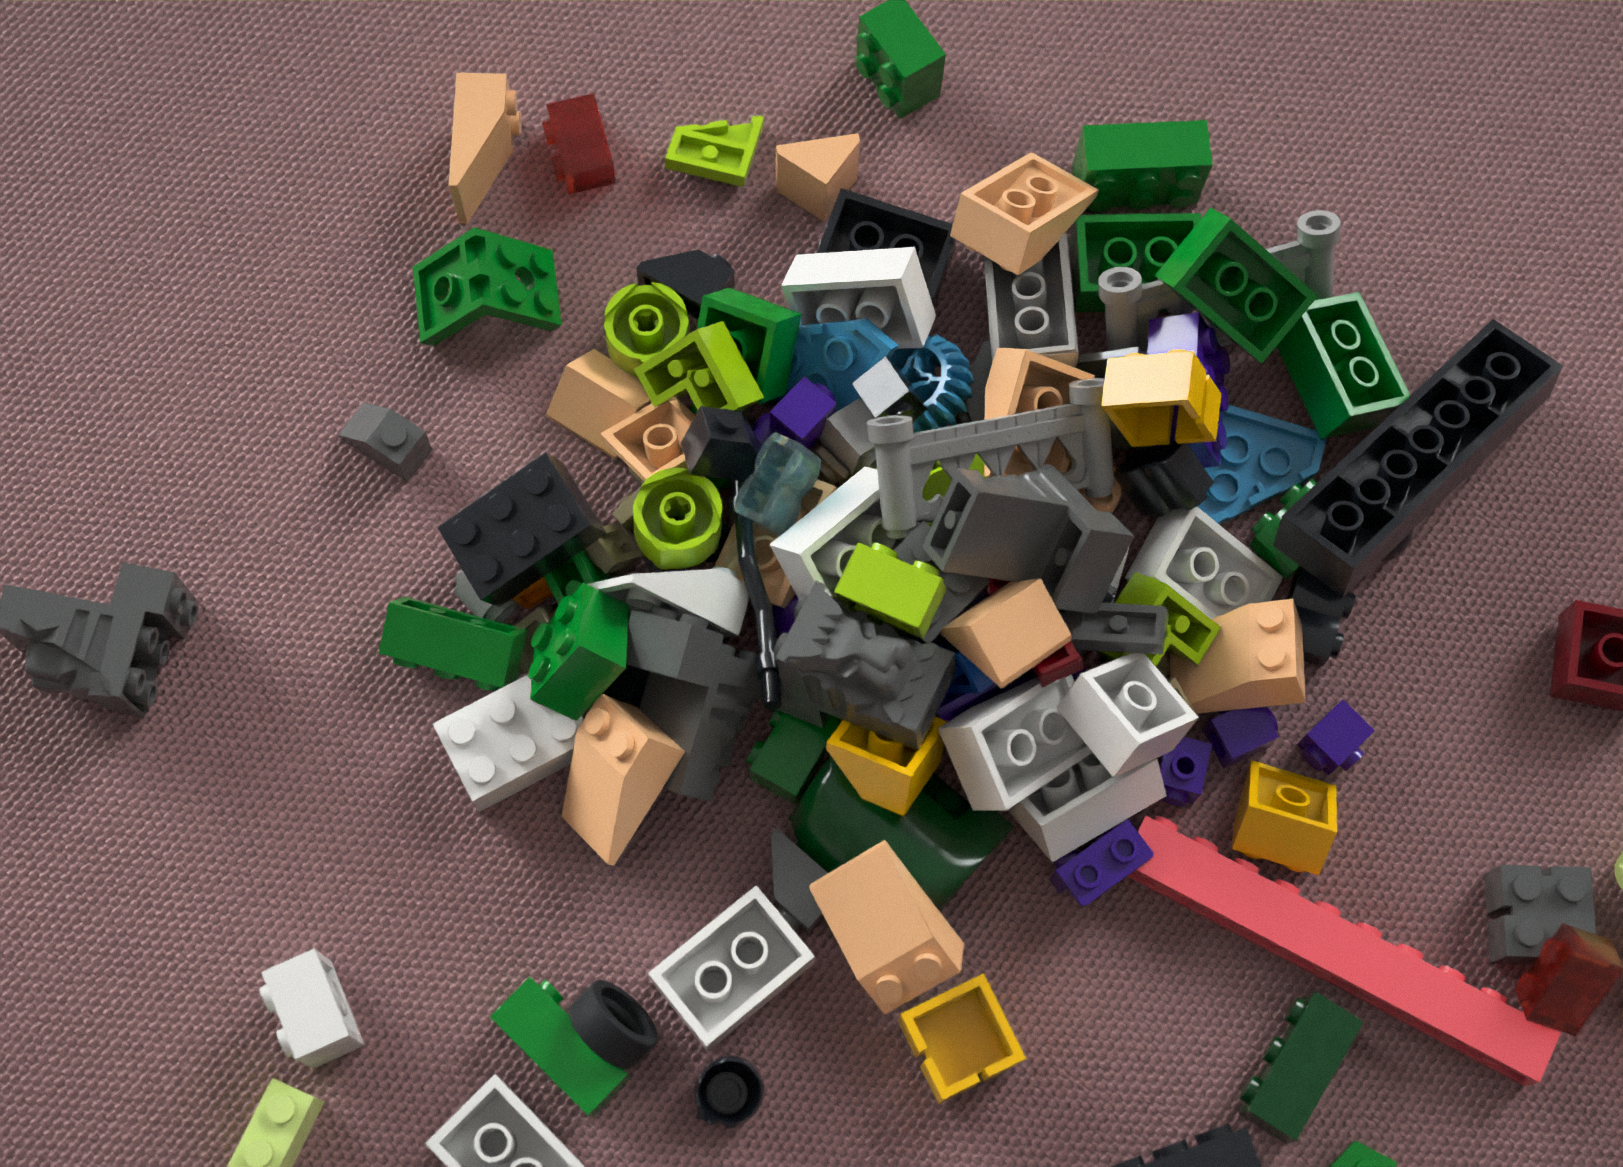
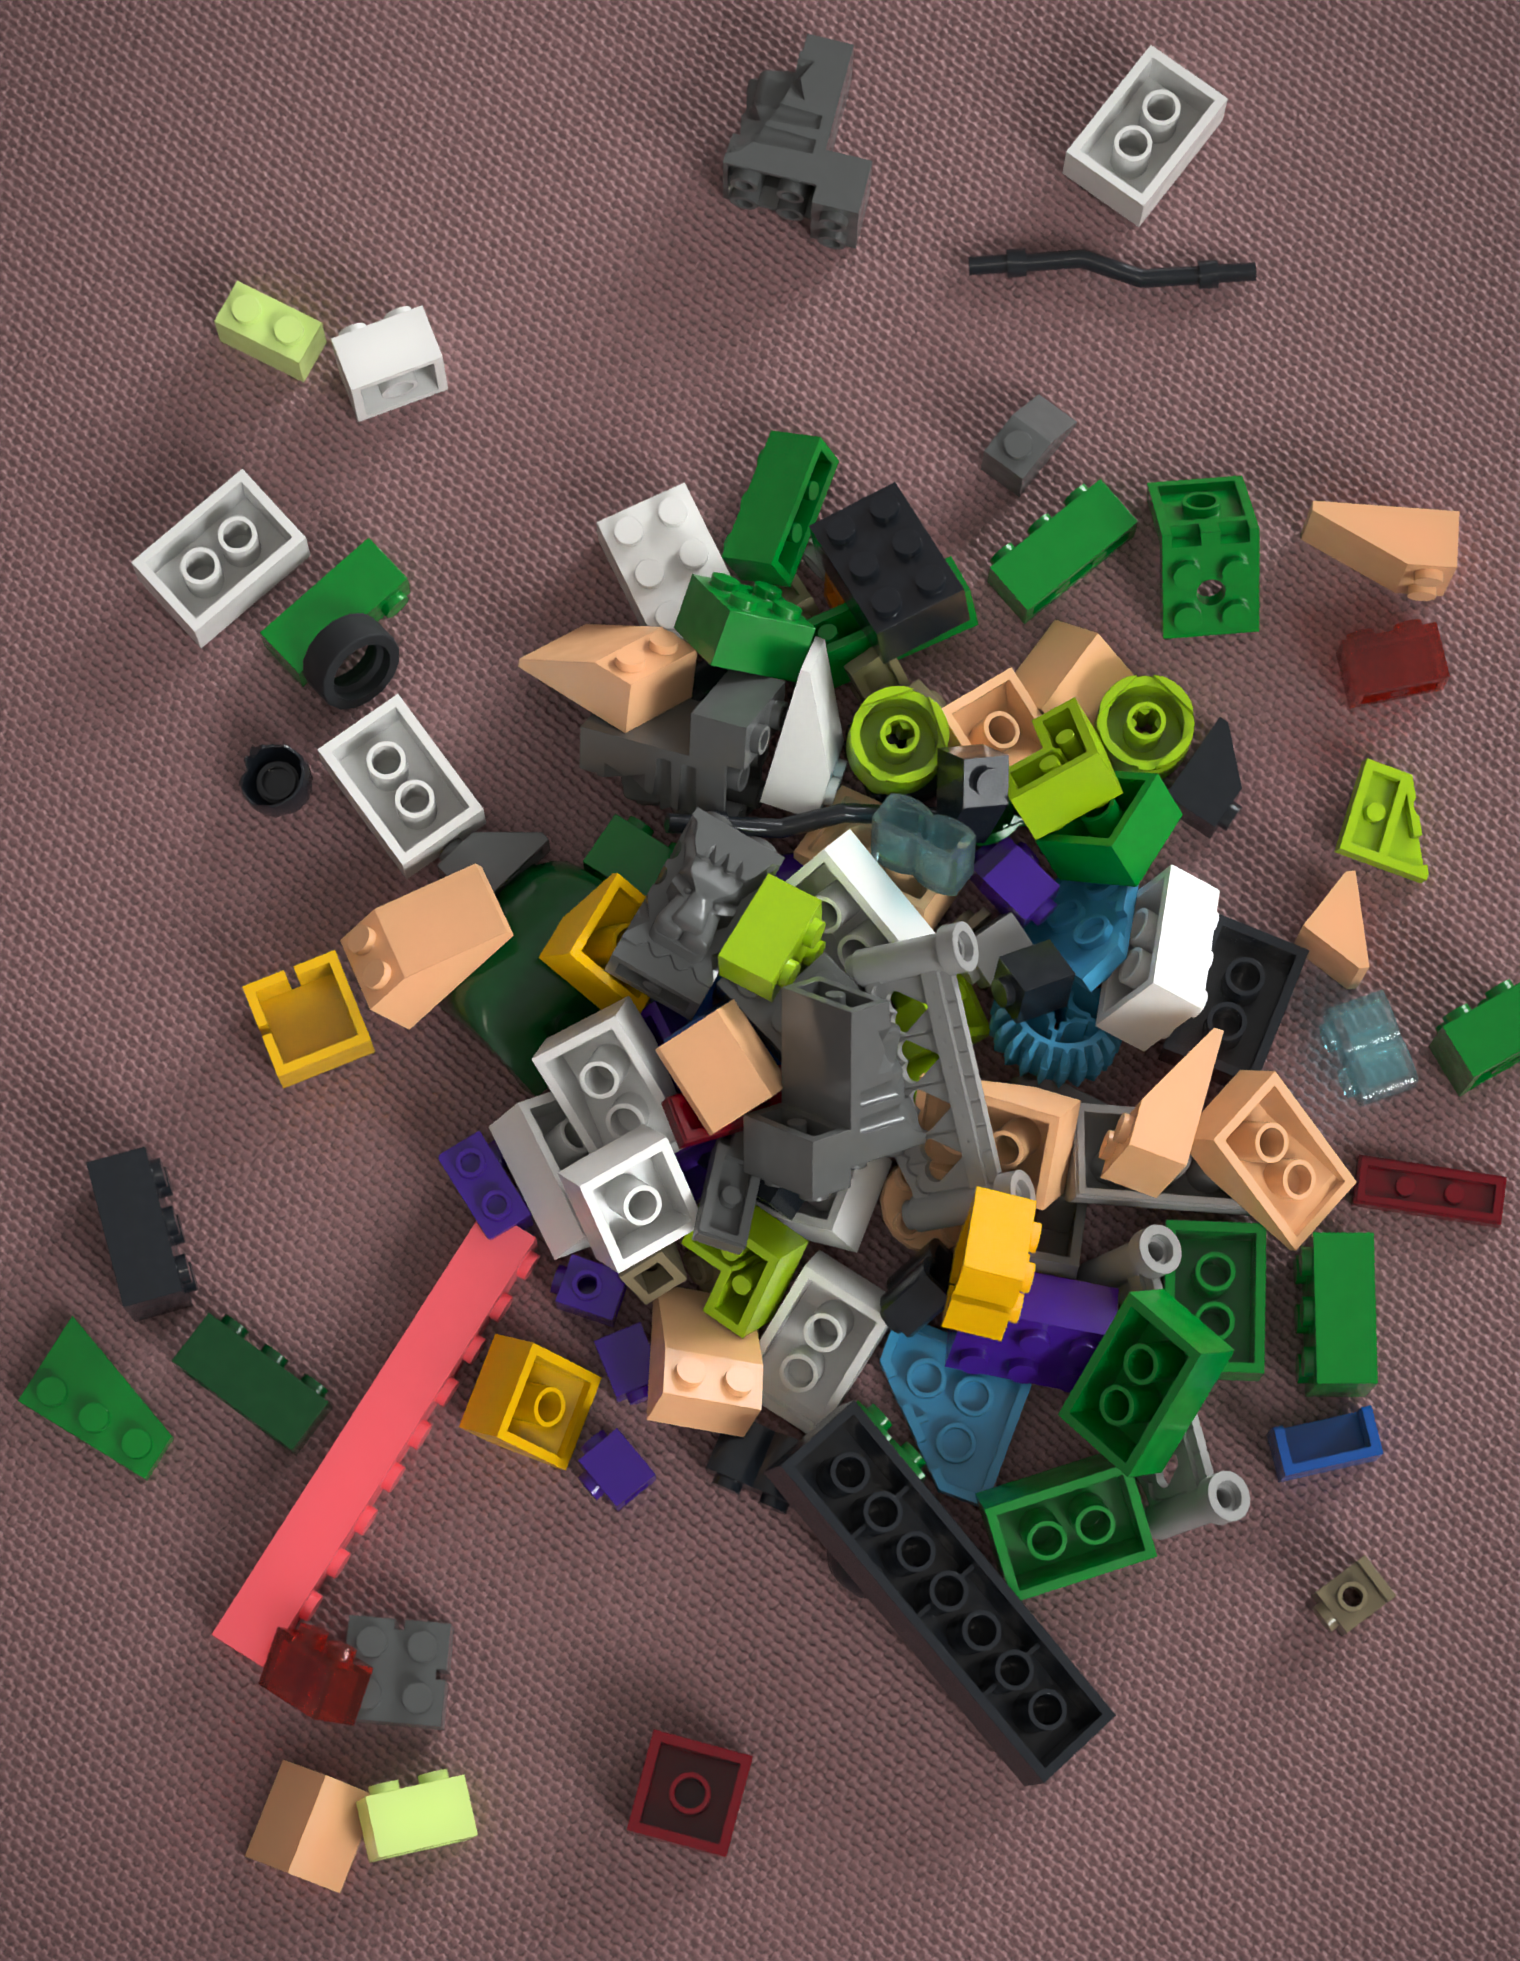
camera: 95 degrees right, 5 degrees up
none -> black bar [968,248,1256,289]
none -> green brick [987,479,1138,624]
none -> white brick [1063,45,1228,227]
none -> light nougat slope [1099,1027,1224,1198]
none -> blue panel [1267,1405,1384,1483]
none -> dark tan brick [1311,1555,1396,1636]
none -> clear light blue brick [1319,990,1419,1107]
none -> dark red tile [1351,1154,1507,1228]

